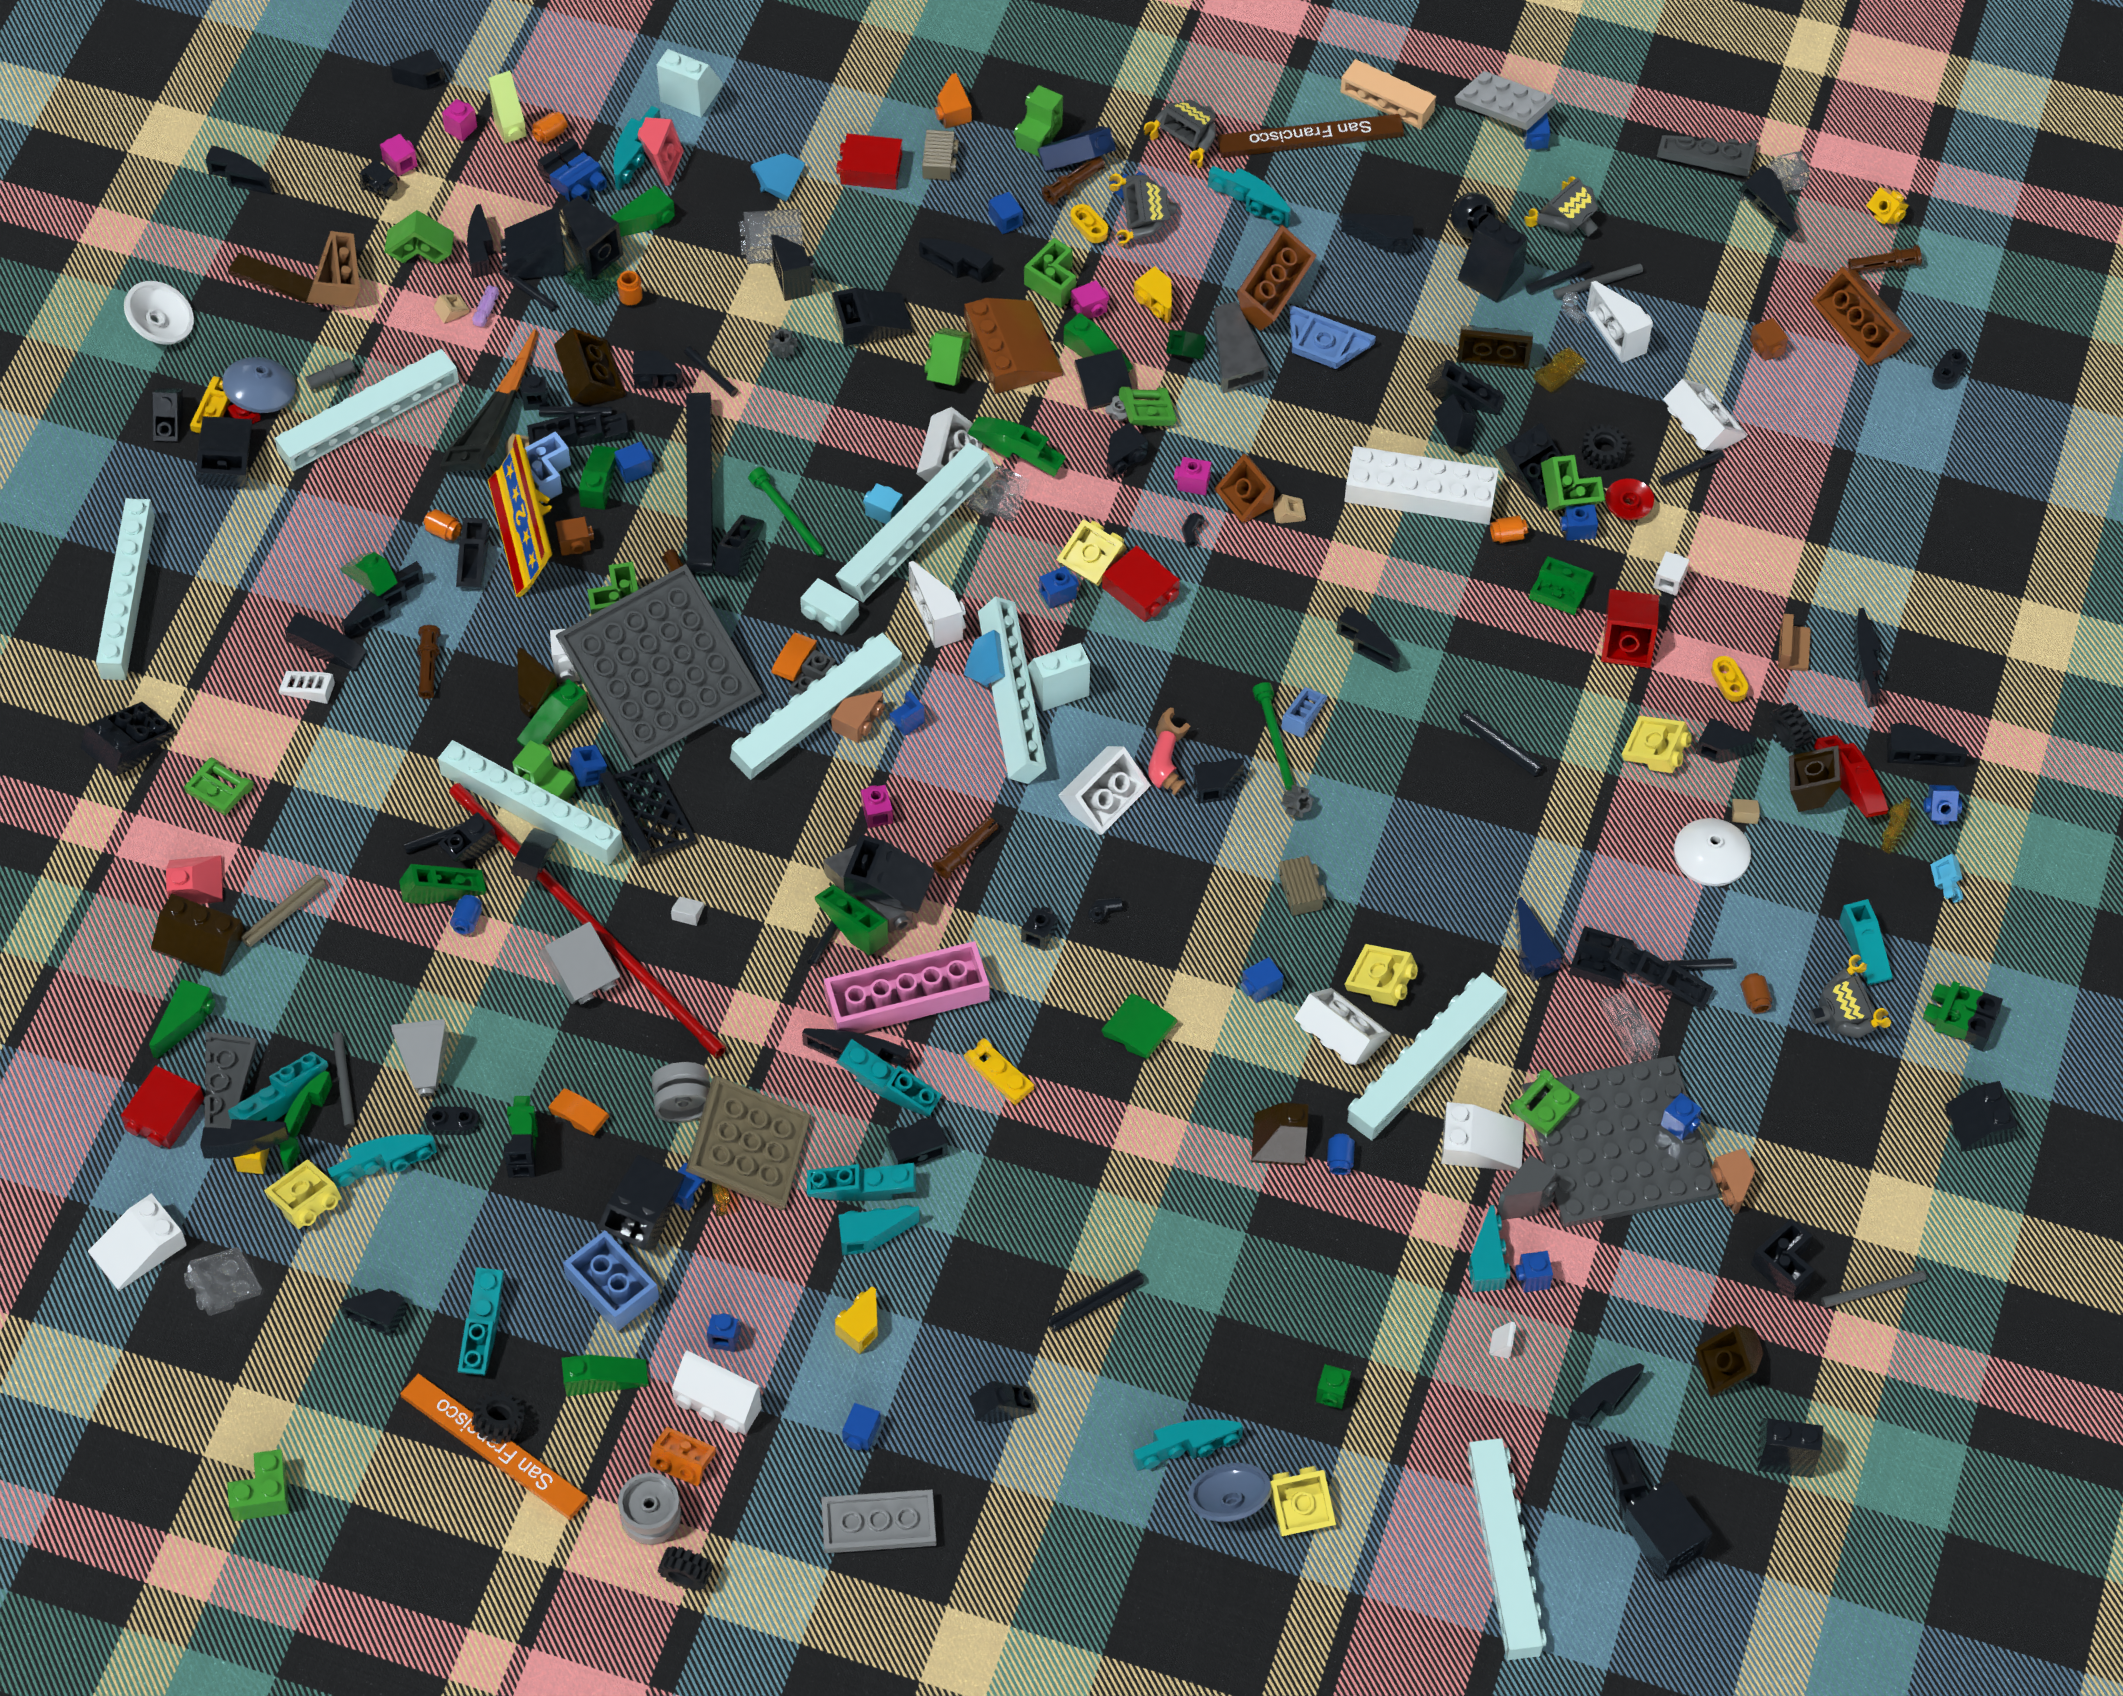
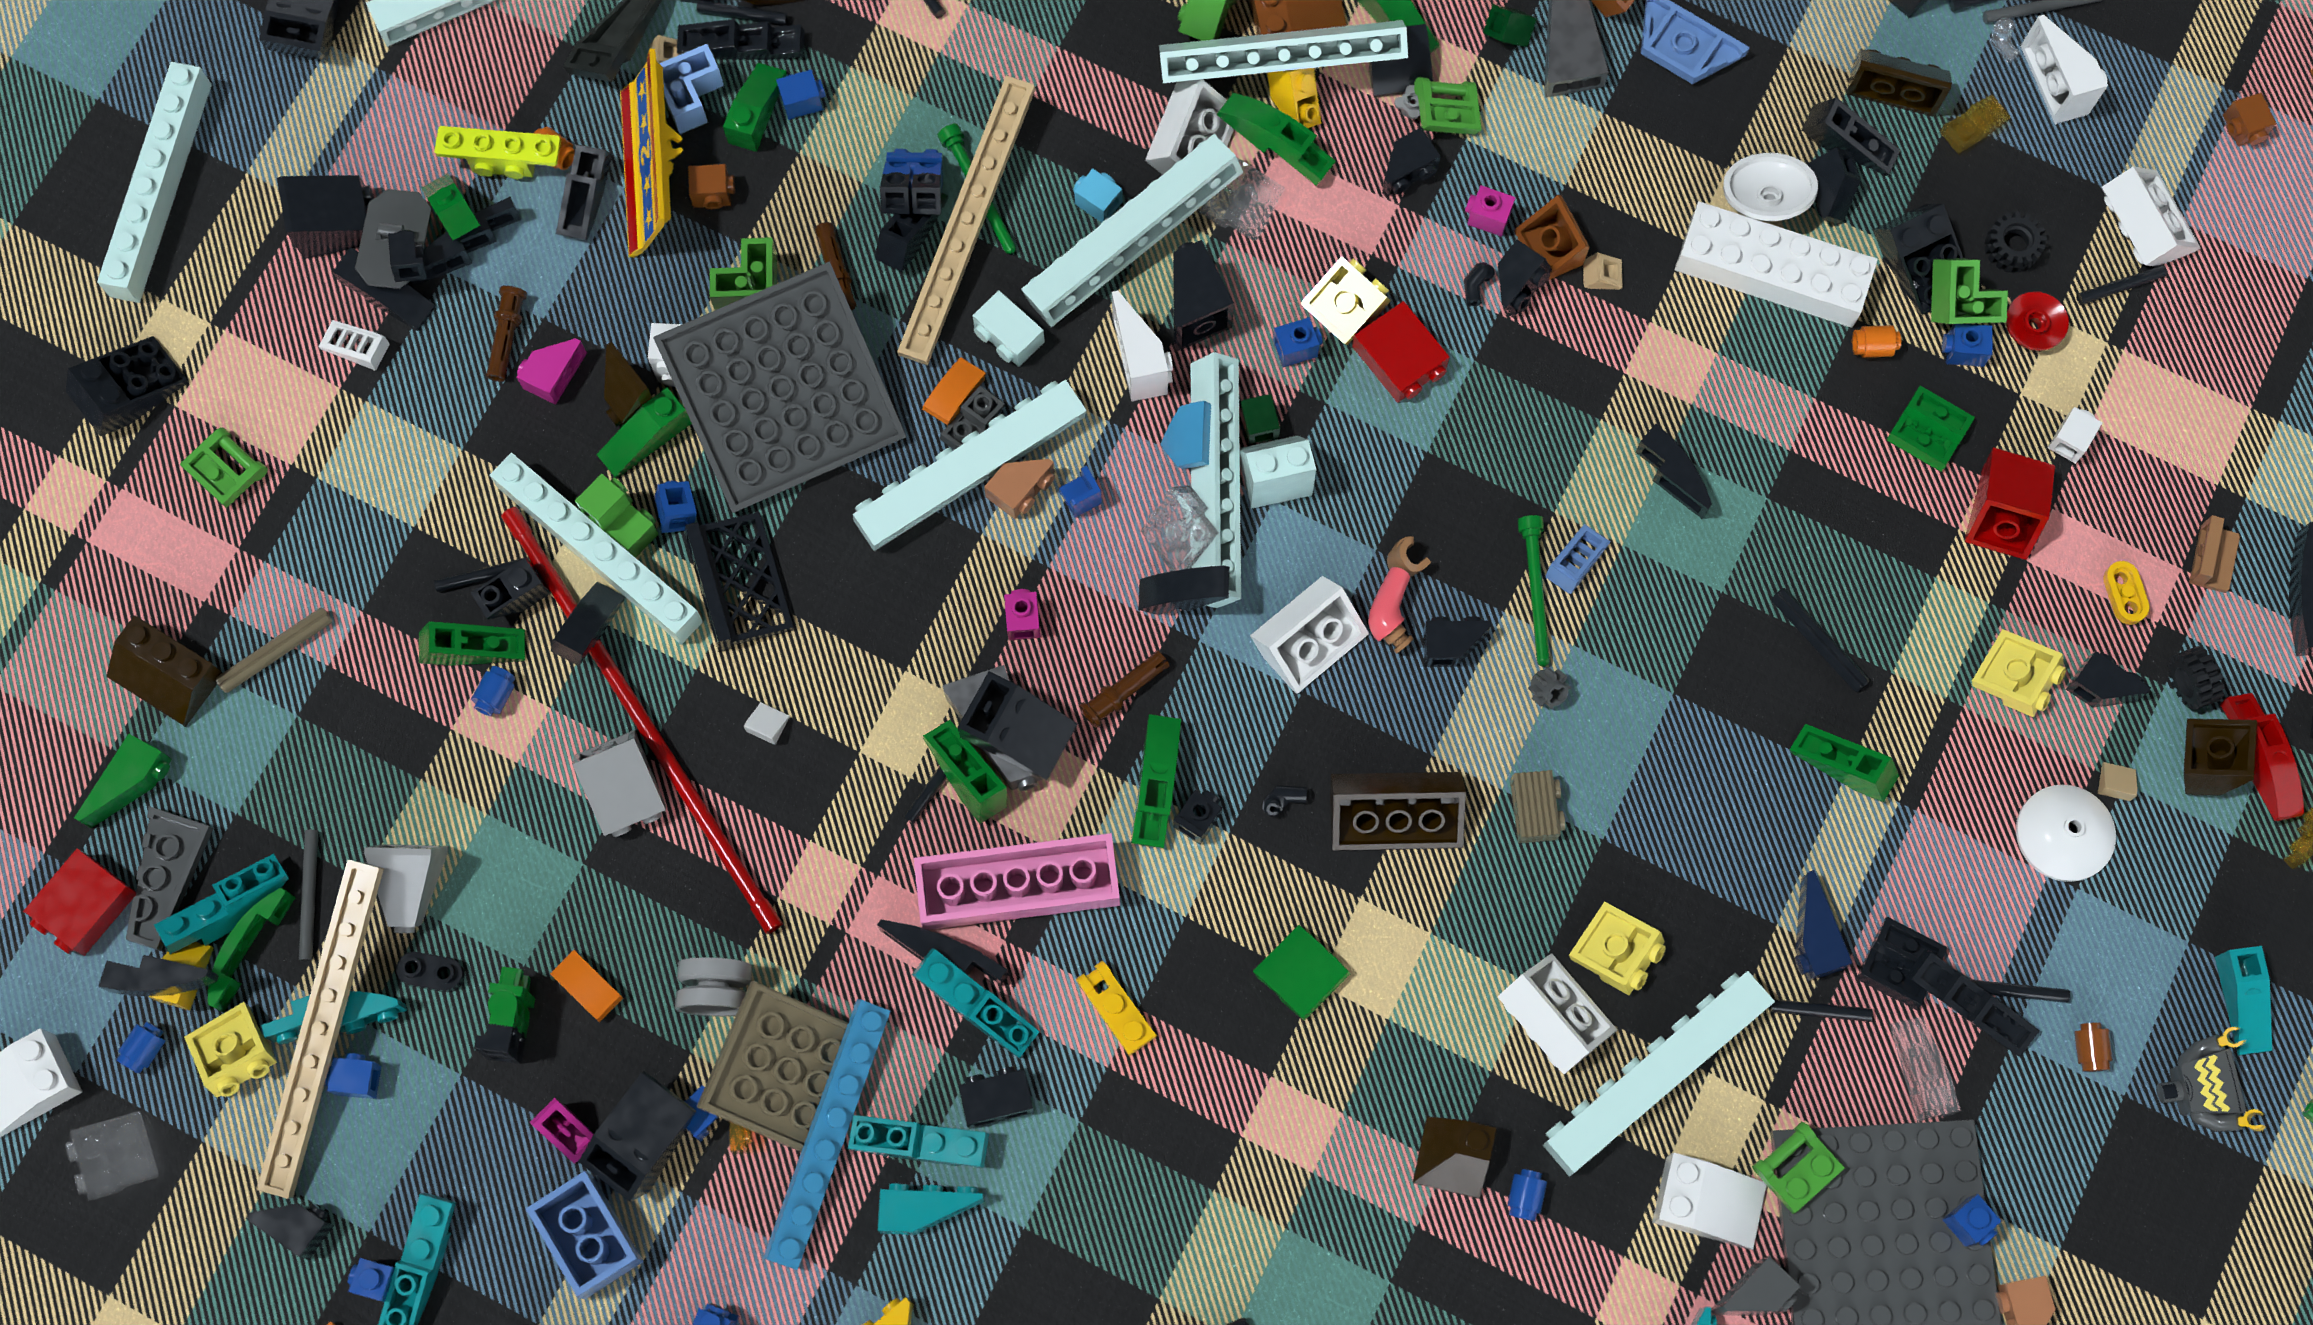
camera: 10 degrees right, 15 degrees up
coral slope [166,855,223,904] -> none
black beam [686,392,713,574] -> none
blue brick [1241,957,1284,1003] -> none
none -> blue brick [116,1021,166,1074]
none -> tan plate [256,860,384,1199]
none -> black slope [277,175,374,259]
none -> blue brick [325,1053,382,1099]
none -> blue brick [348,1258,394,1302]
none -> dark grey shield [355,189,432,289]
none -> black brick [388,230,427,282]
none -> neon yellow bracket [434,126,561,179]
none -> dark pink slope [517,338,587,405]
none -> dark pink slope [530,1098,594,1164]
none -> dark azure plate [763,999,891,1270]
none -> black hips [880,149,943,214]
none -> tan plate [897,76,1036,365]
none -> green slope [1131,714,1181,848]
none -> black slope [1138,565,1230,615]
none -> clear plate [1141,485,1219,571]
none -> light aqua brick [1159,20,1408,83]
none -> black slope [1173,240,1234,352]
none -> dark green panel [1241,394,1280,446]
none -> yellow slope [1267,68,1321,128]
none -> dark brown slope [1330,772,1466,851]
none -> black slope [1498,240,1552,319]
none -> white dish [1723,153,1818,222]
none -> black bar [1770,999,1873,1022]
none -> green slope [1790,724,1899,802]

